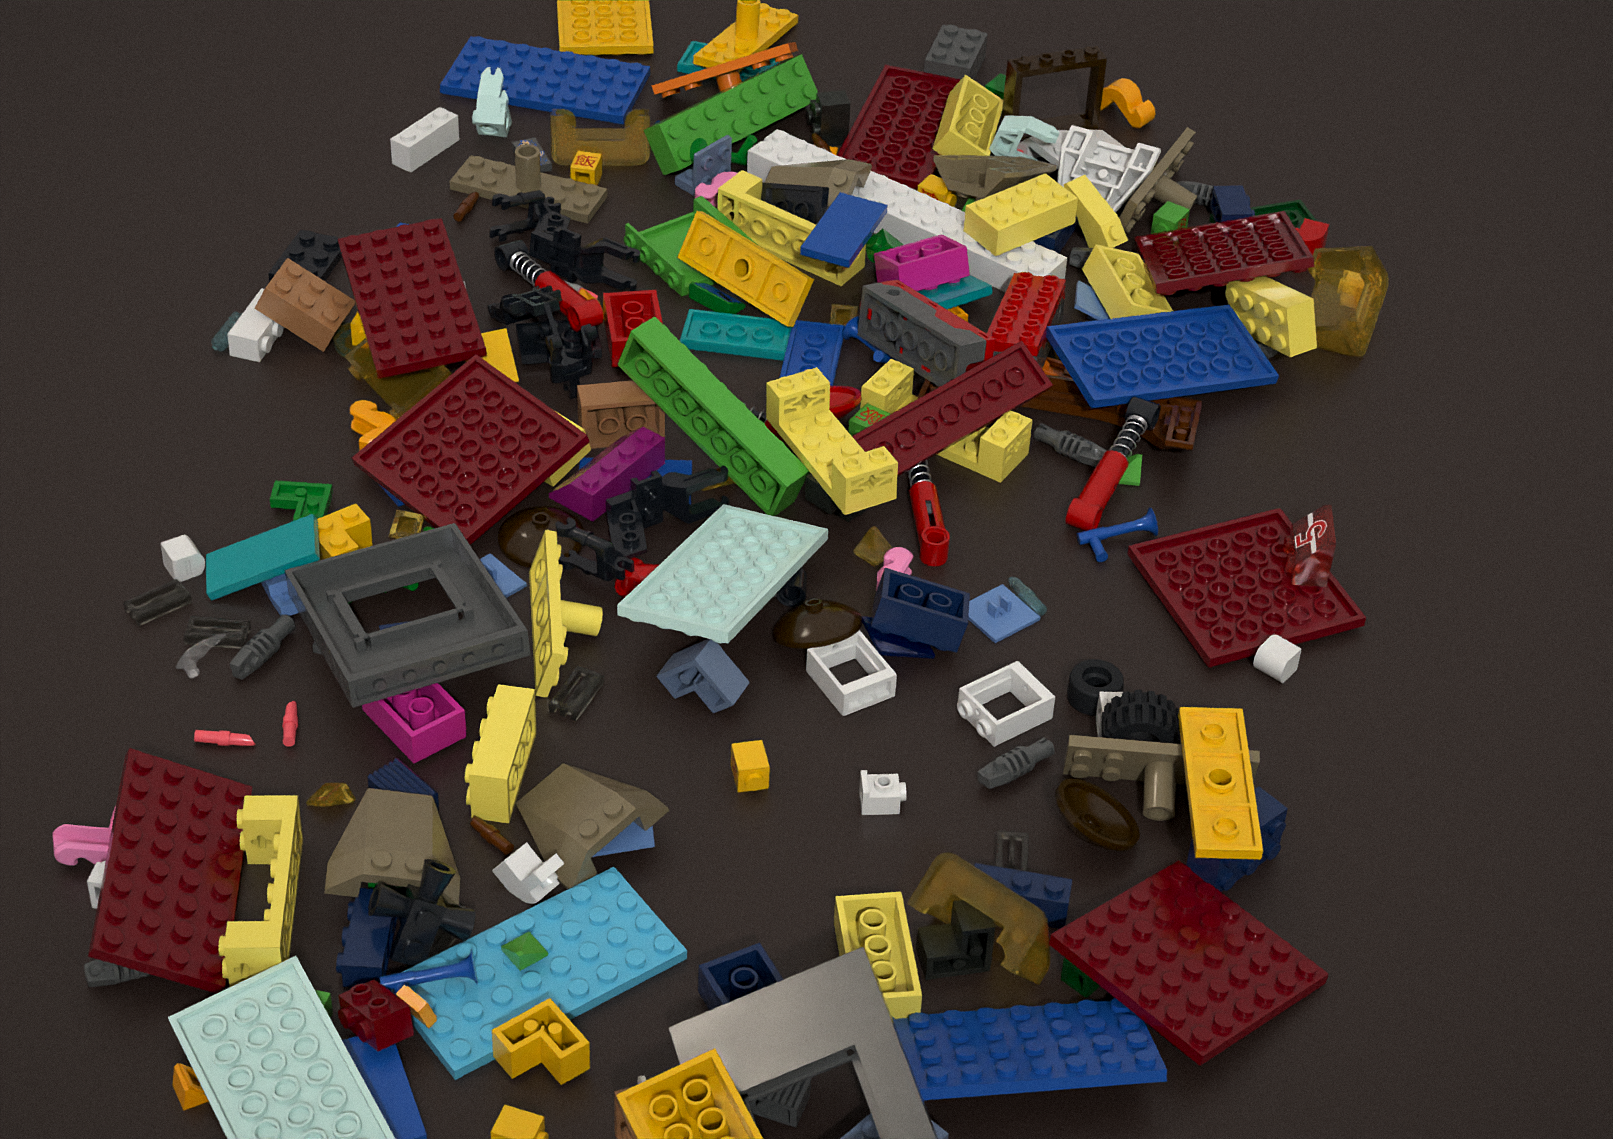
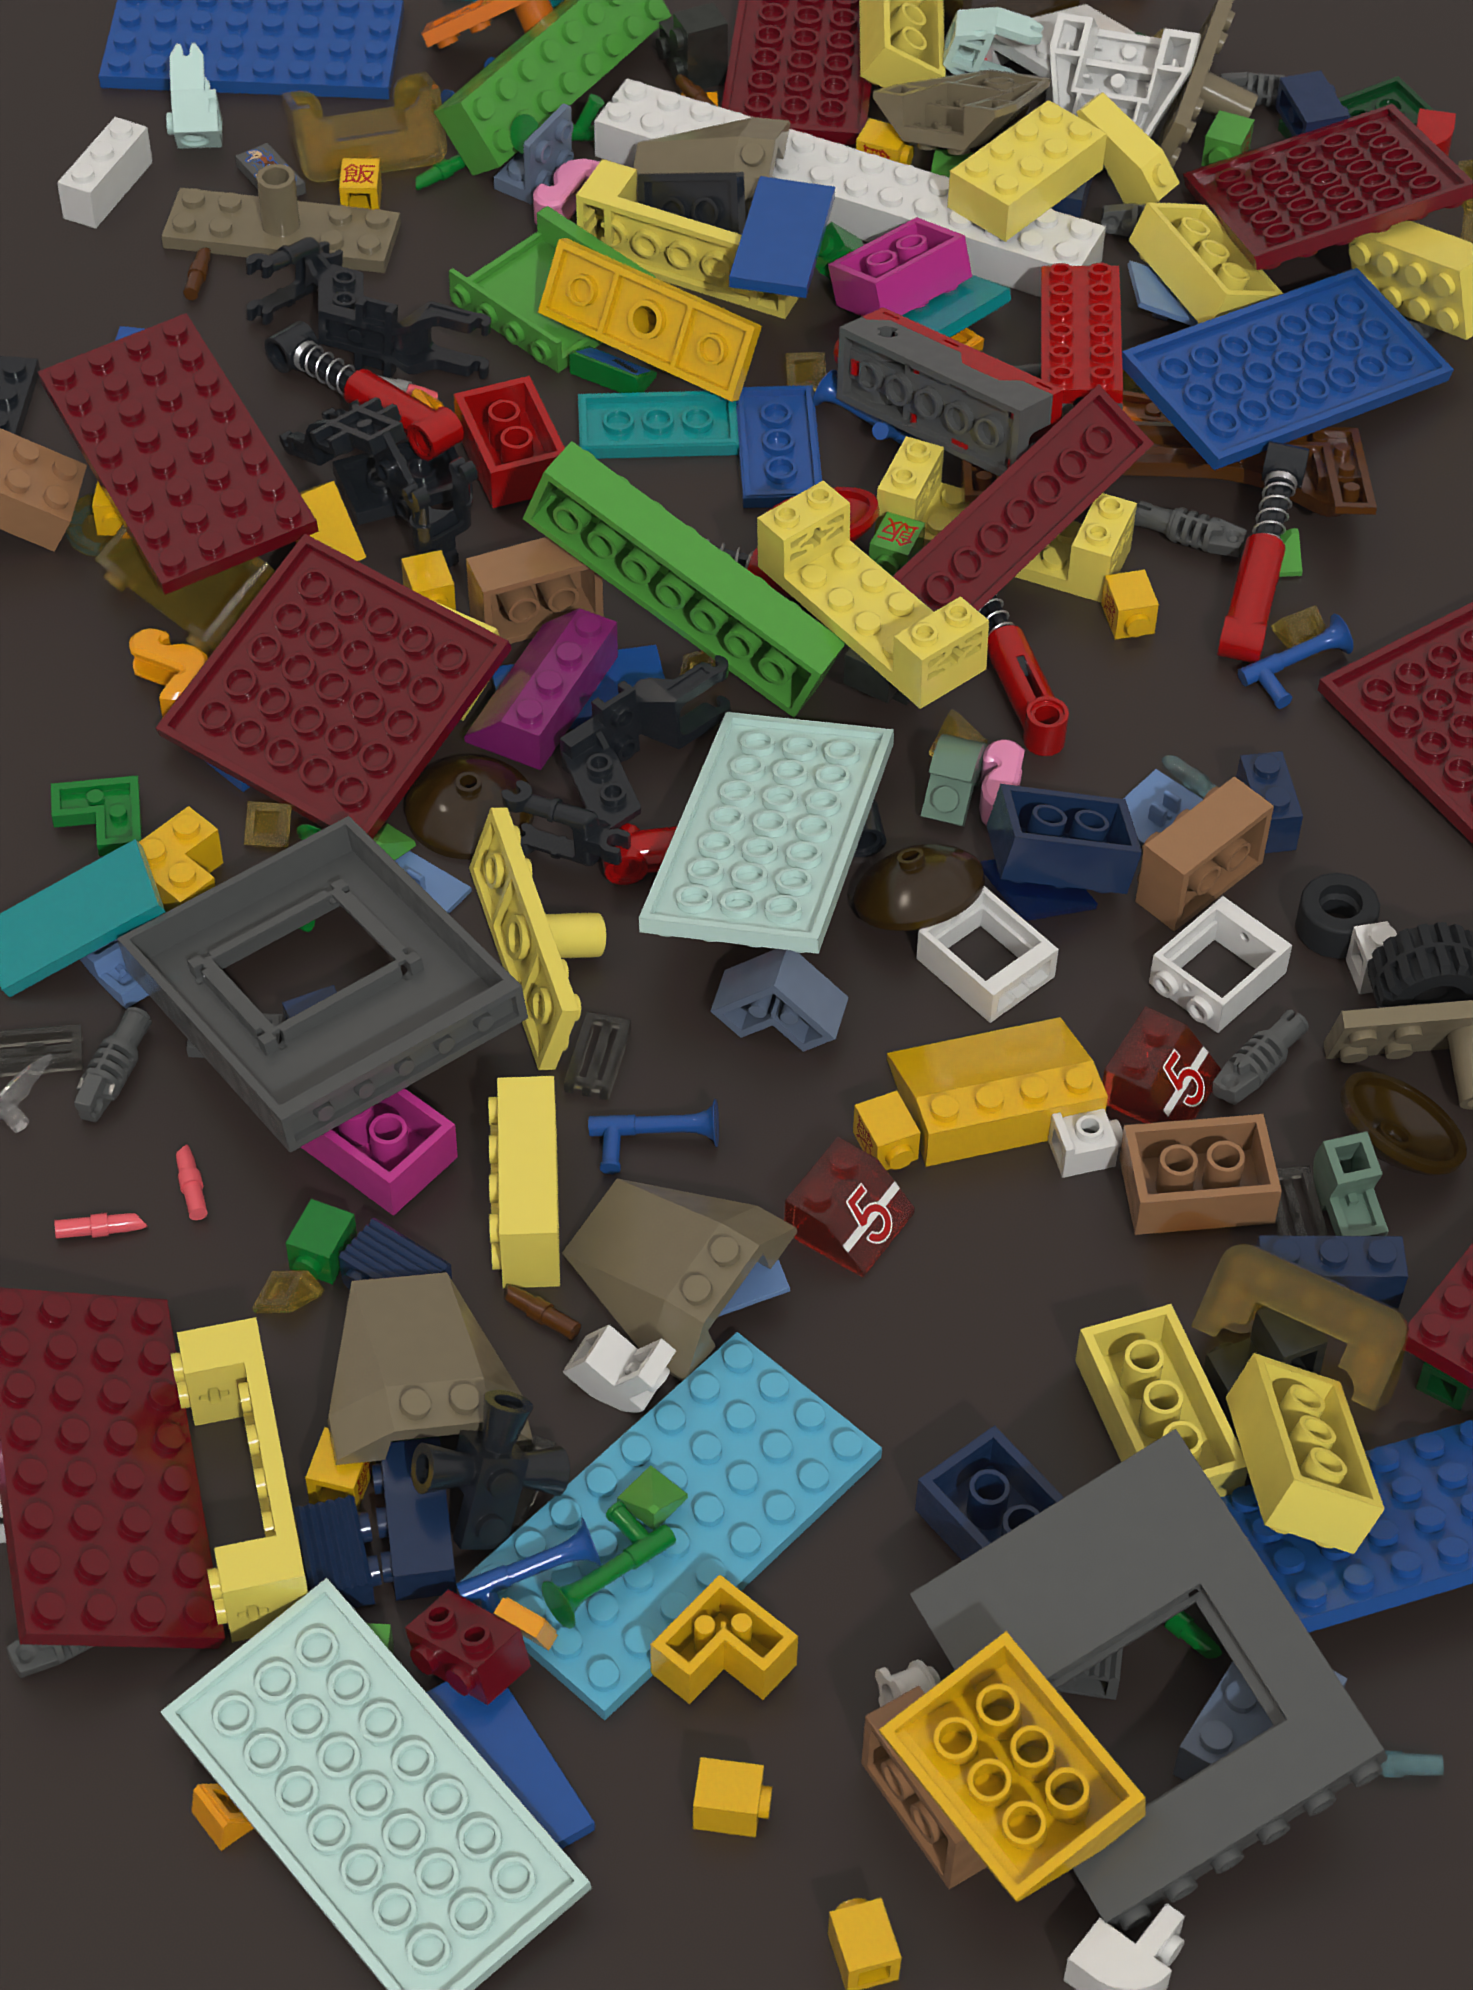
camera: 10 degrees left, 10 degrees up
none -> green brick [286,1199,357,1285]
none -> dark blue brick [294,1495,382,1608]
none -> yellow brick [305,1427,376,1513]
none -> bright green slope [372,823,416,861]
none -> yellow brick [401,550,456,610]
none -> green piece [416,153,467,190]
none -> green piece [541,1501,676,1629]
none -> blue piece [588,1099,719,1174]
none -> clear red slope [784,1137,915,1278]
none -> yellow slope [887,1017,1108,1167]
none -> sand green brick [920,733,988,827]
none -> yellow brick [1101,570,1159,639]
none -> clear red slope [1102,1006,1222,1124]
none -> medium nougat brick [1119,1114,1282,1235]
none -> medium nougat brick [1135,776,1274,932]
none -> green piece [1164,1610,1223,1658]
none -> light yellow brick [1226,1353,1385,1554]
none -> dark blue brick [1236,751,1303,853]
none -> clear yellow slope [1271,605,1327,649]
none -> sand green brick [1313,1131,1389,1236]

